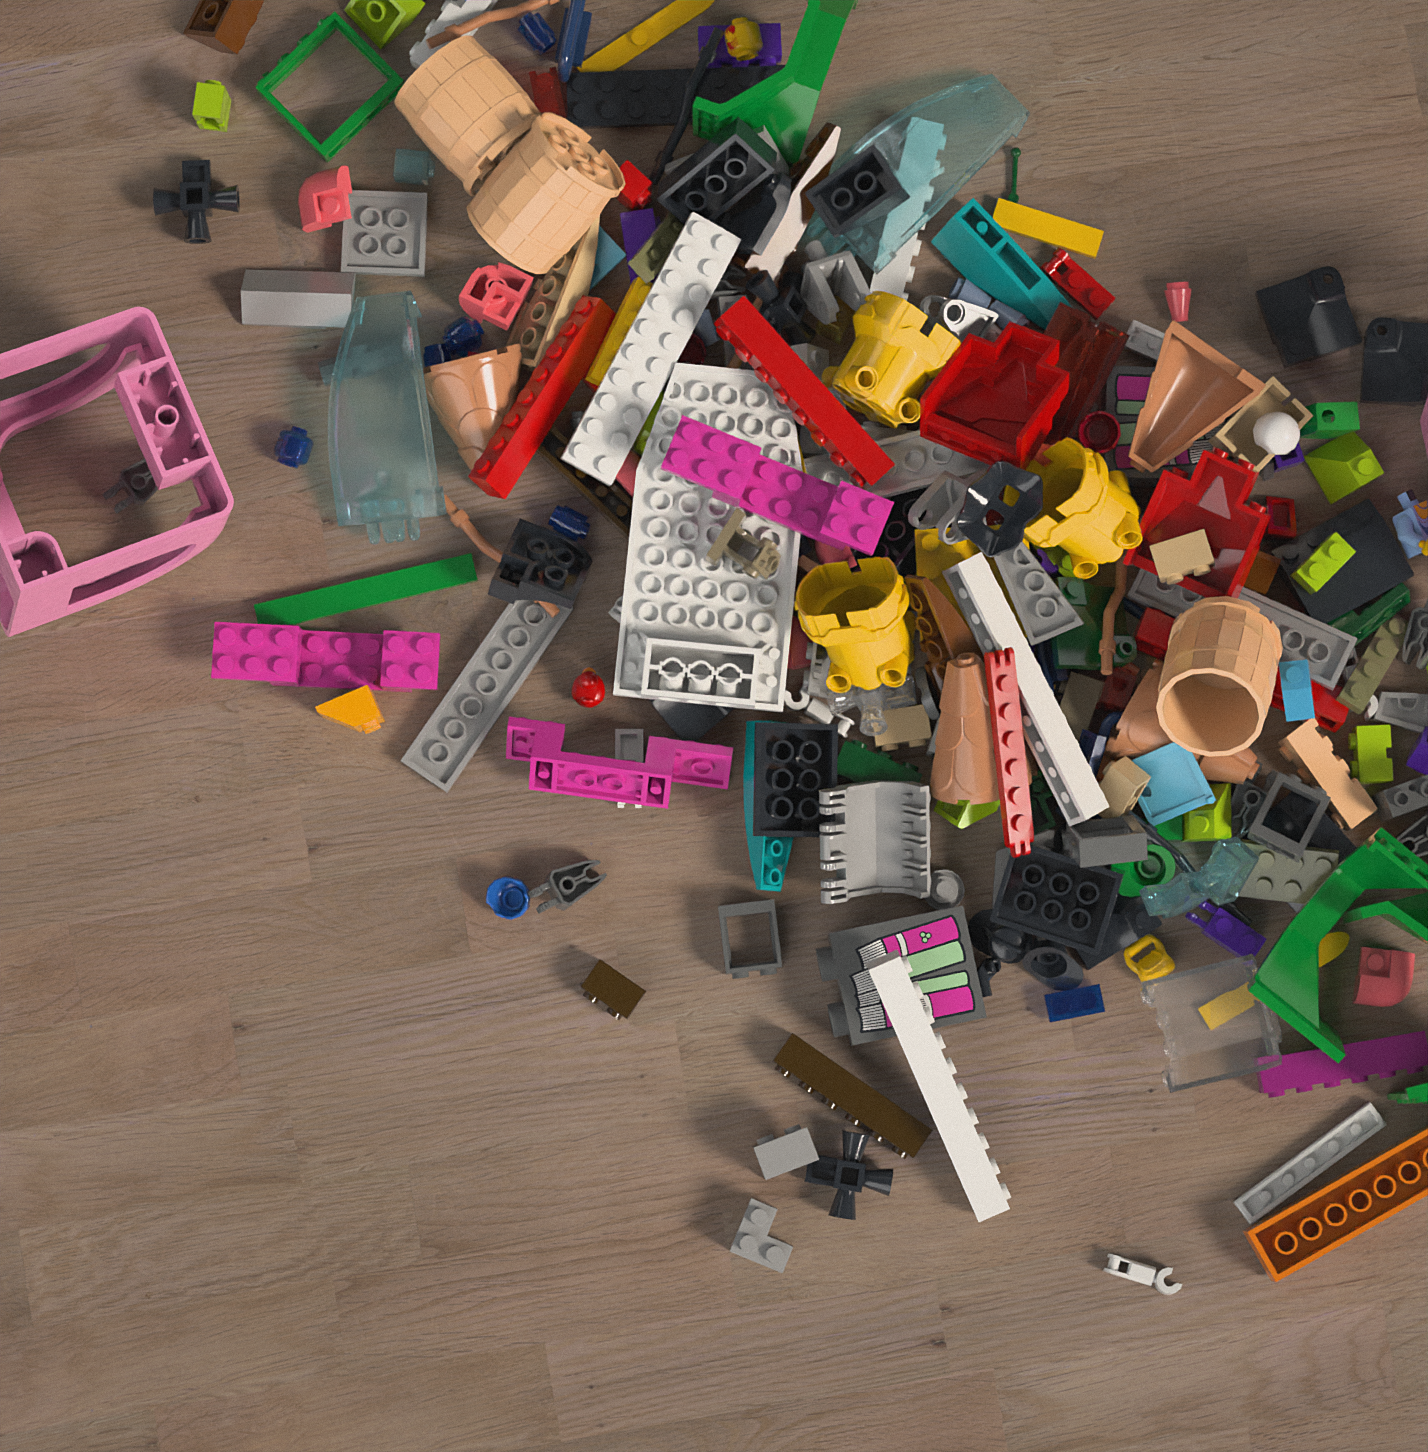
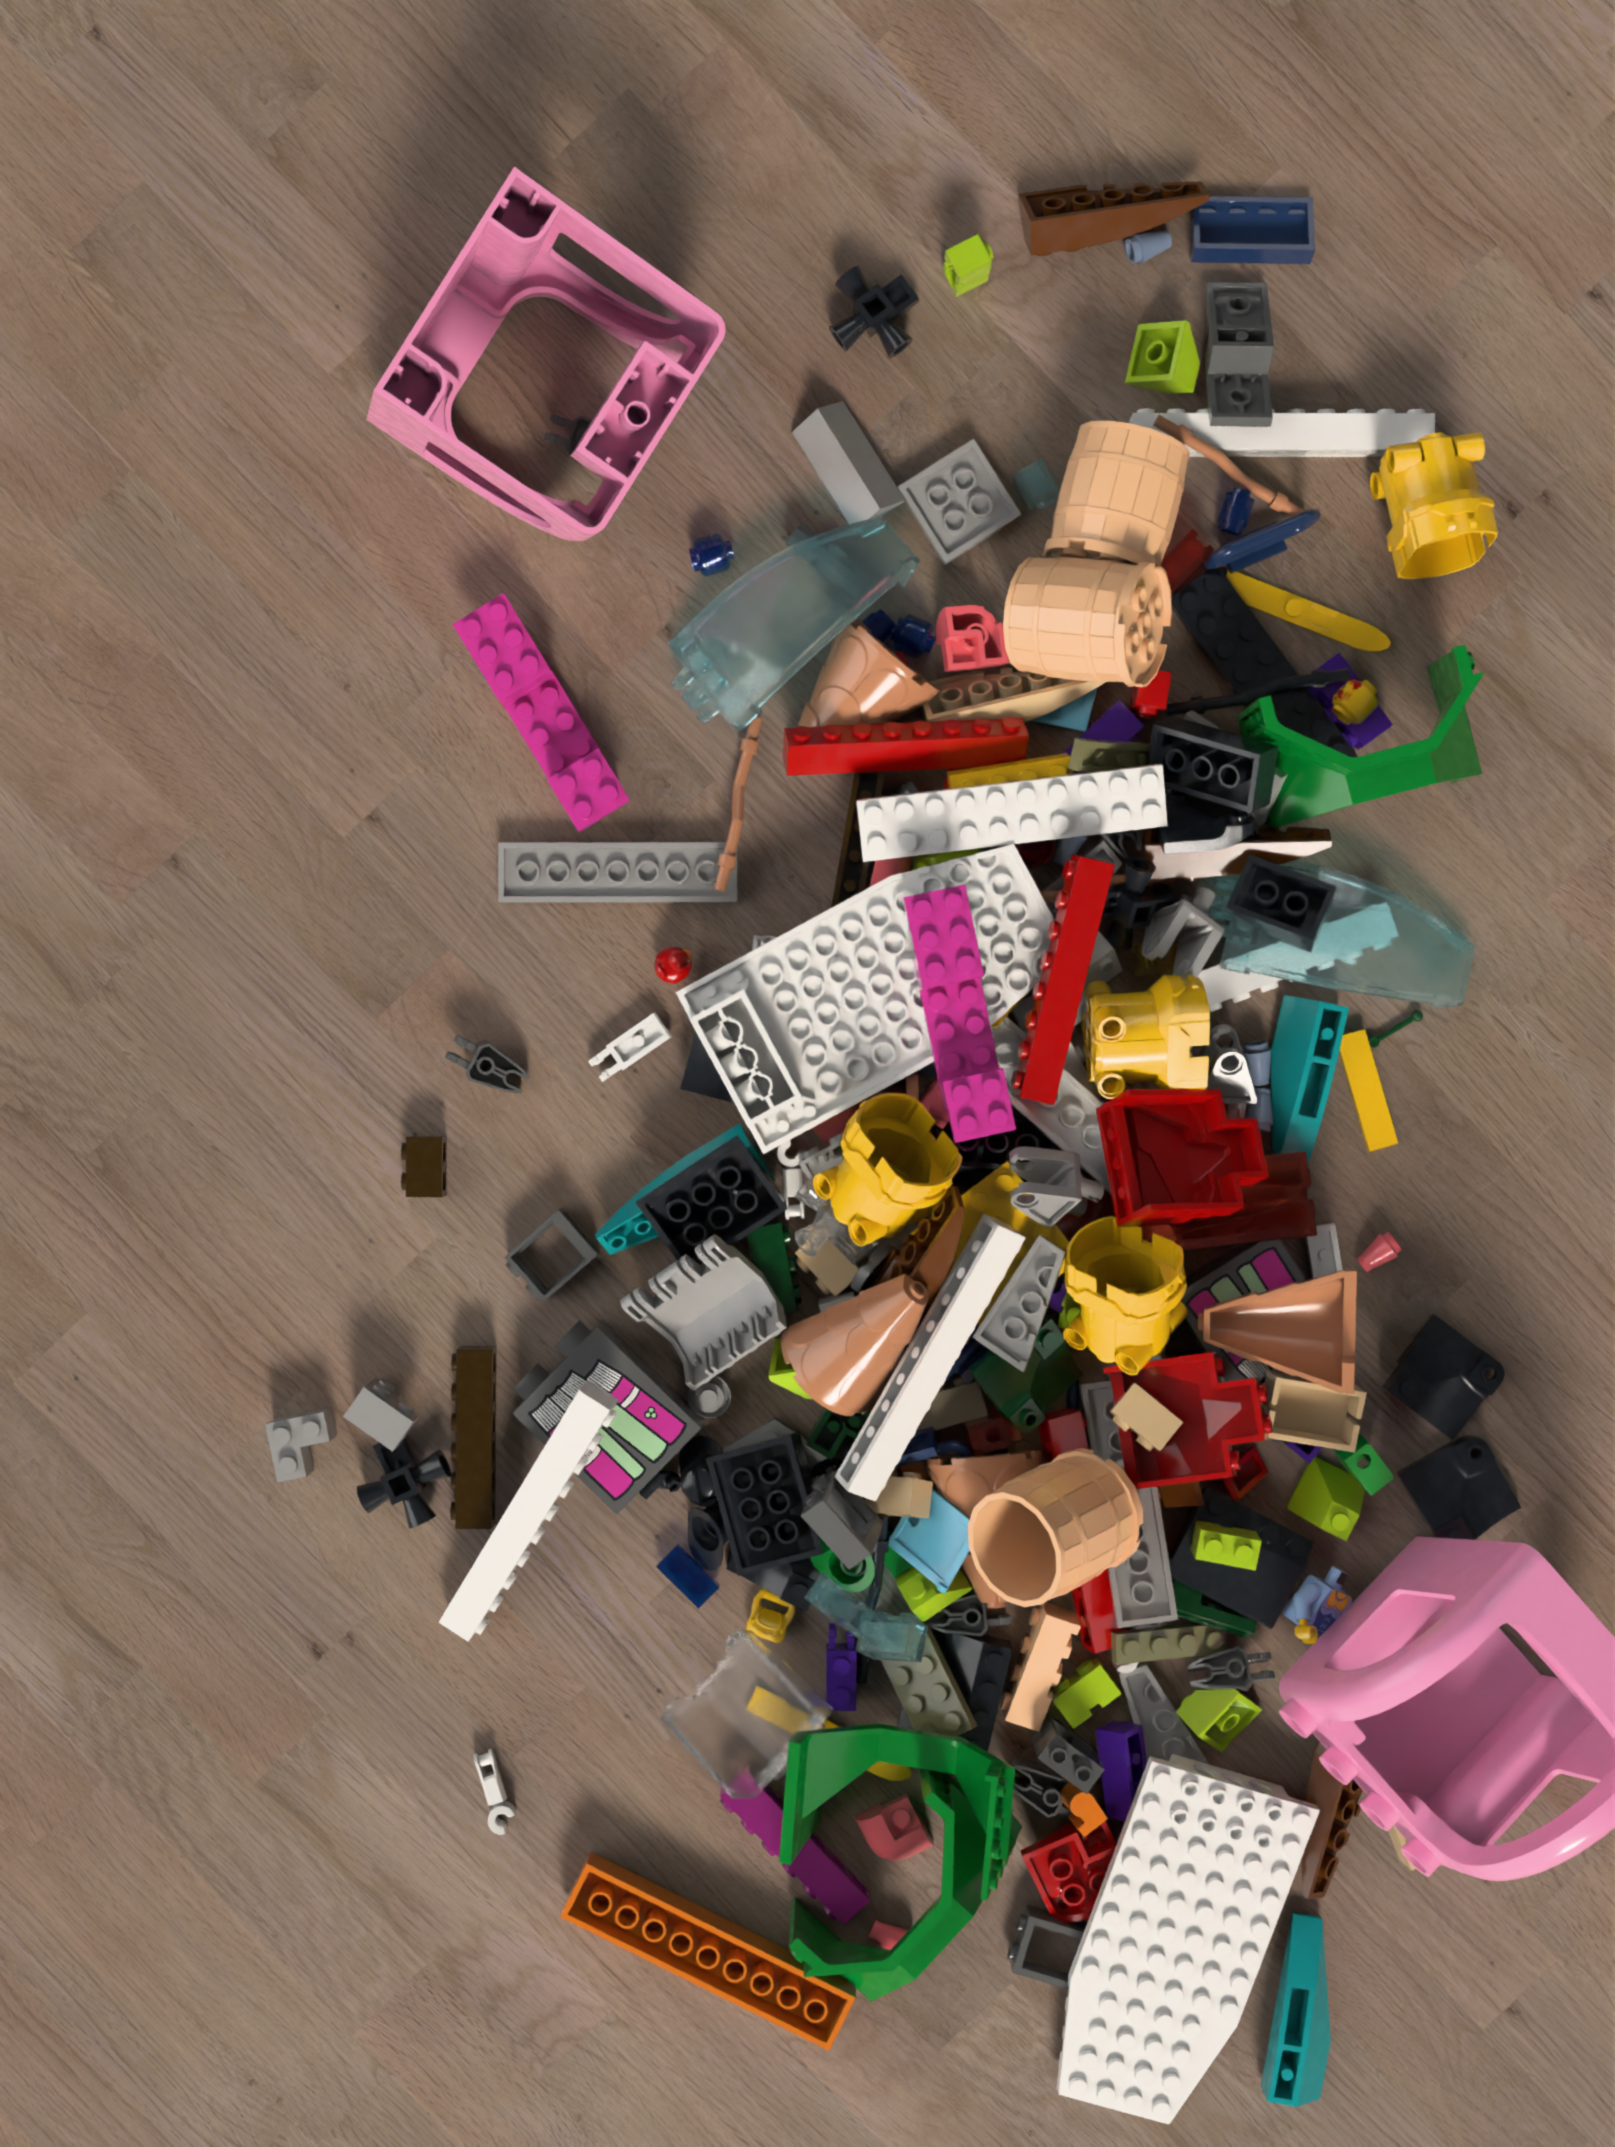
camera: 60 degrees right, 5 degrees up
green tile [254,553,478,626] -> none
green window [255,11,405,163] -> none
coral brick [298,165,352,233] -> none
light orange slope [315,685,385,734] -> none
blue hair [486,876,531,920] -> none
black slope [488,518,593,609] -> none
dark pink bracket [506,716,733,809] -> none
clear blue brick [548,505,592,542] -> none
dark tan tile [706,508,781,580] -> none
black piece [957,461,1043,557] -> none
hinge [984,647,1034,858] -> none
red plate [1040,247,1116,321] -> none
dark red hair [1077,411,1121,453] -> none
nougat bar [1099,549,1128,675] -> none
white tile [1233,1102,1387,1225] -> none
dark grey window [1247,772,1331,863] -> none
white hair [1253,412,1300,455] -> none
dark azure slope [1279,659,1315,722] -> none

